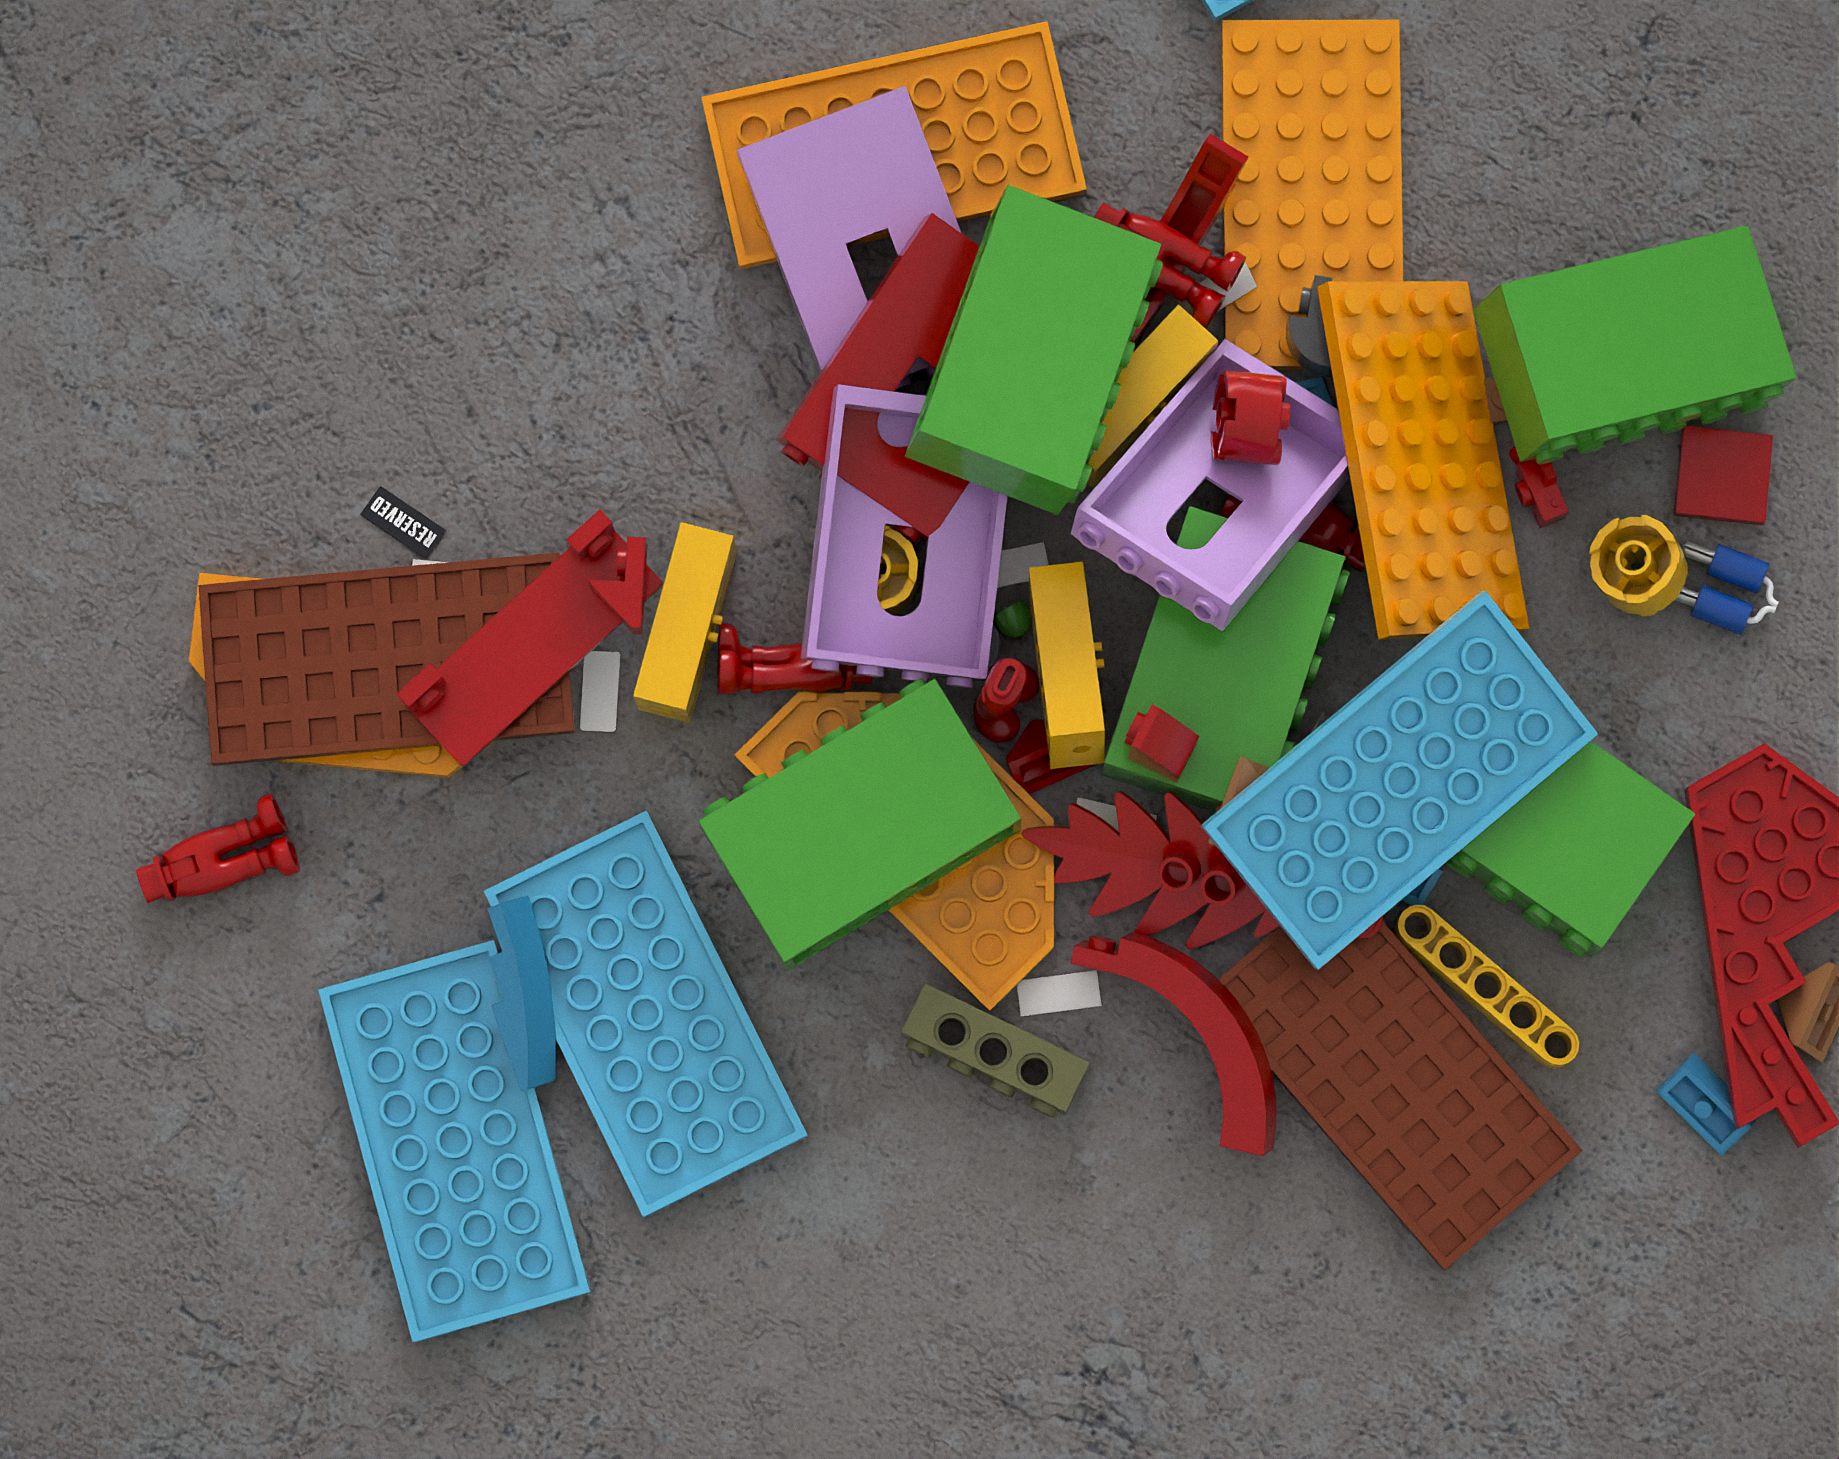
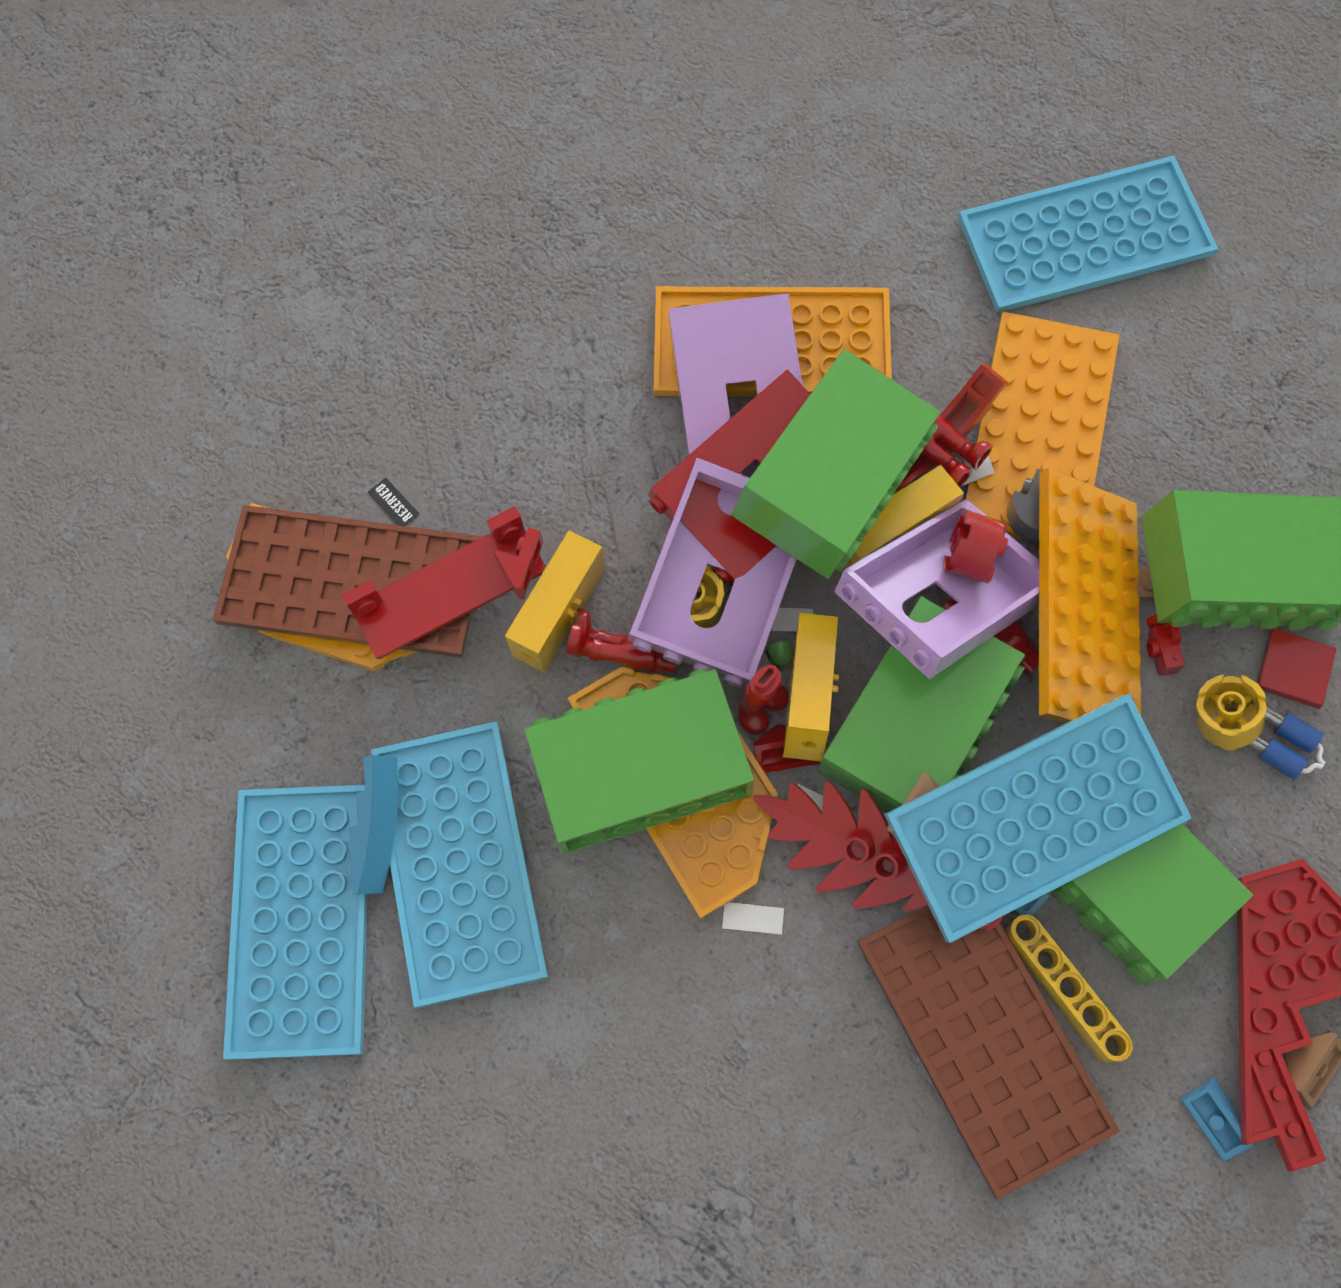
camera: 15 degrees right, 10 degrees down
red piece [136,793,300,903] -> none
white sticker [580,651,620,732] -> none
olive brick [901,983,1090,1118] -> none
red arch [1071,932,1276,1156] -> none
red slope [1124,704,1199,783] -> none

